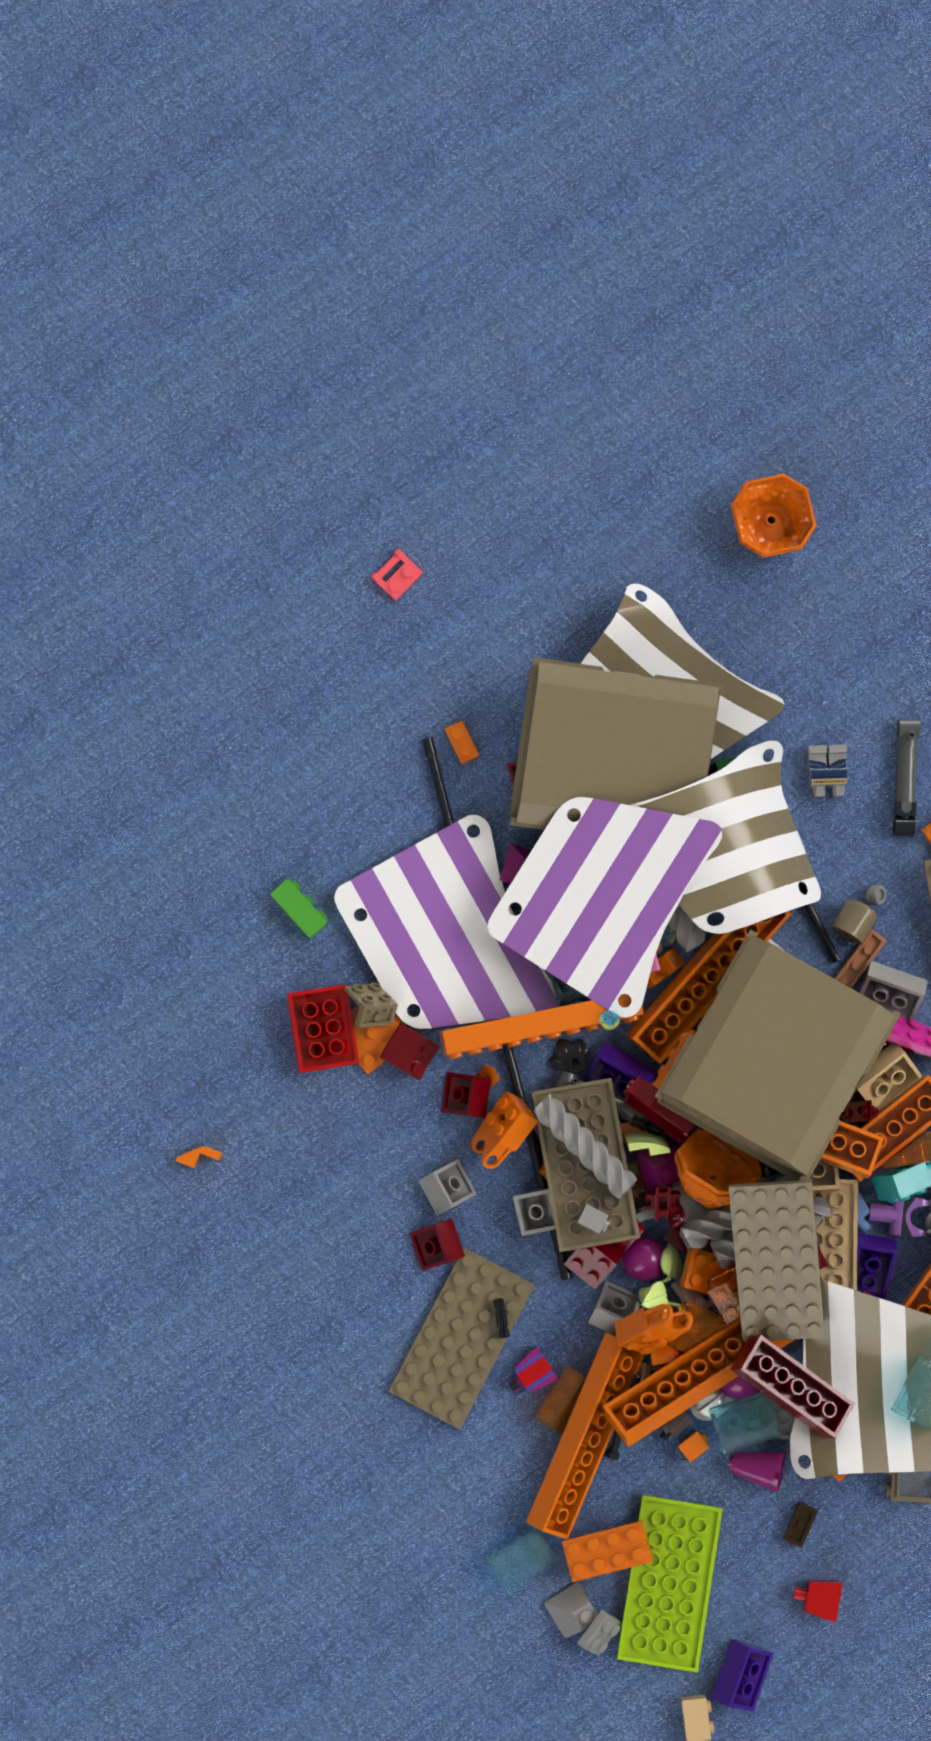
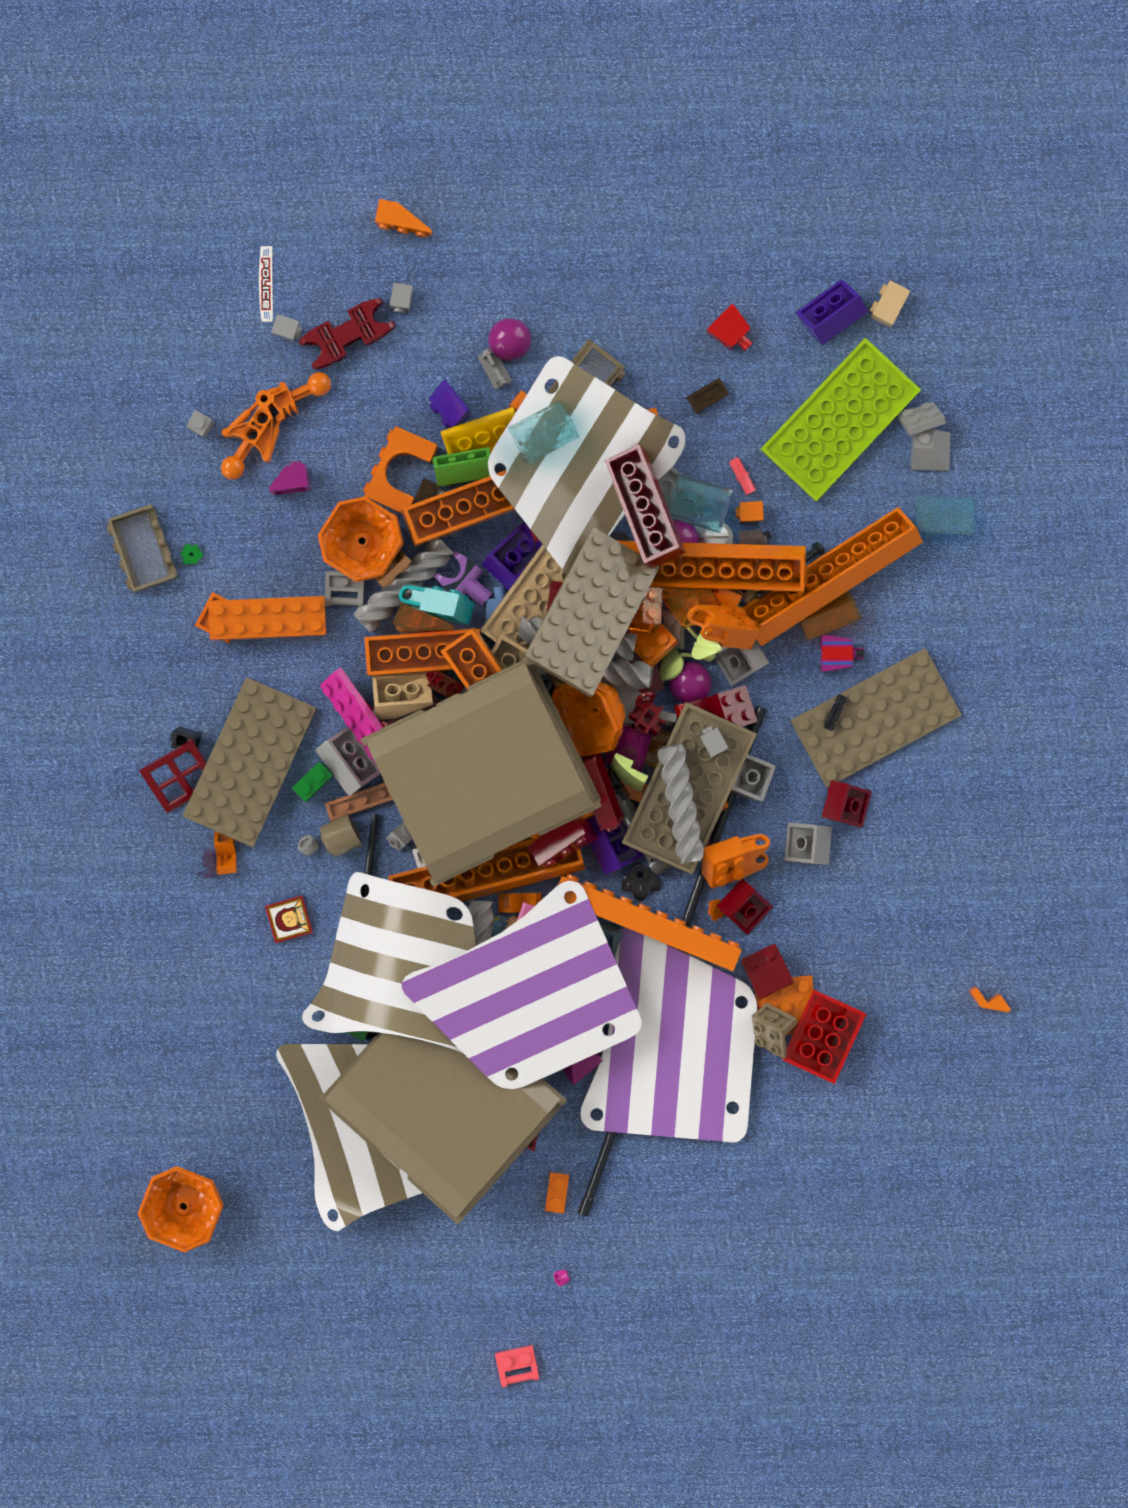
camera: 140 degrees left, 5 degrees up
bright green brick [270,878,328,940] -> none
orange brick [562,1519,654,1582] -> none
clear light blue tile [599,1010,620,1030] -> none
magenta cone [728,1451,785,1493] -> none
light grey hips [806,745,848,798] -> none
dark grey piece [893,718,920,837] -> none
none -> tile [265,896,313,943]
none -> green brick [292,762,334,802]
none -> light grey bracket [387,821,413,851]
none -> dark red wedge [528,816,599,868]
none -> dark pink hinge [554,1269,570,1287]
none -> coral axle [729,457,757,495]

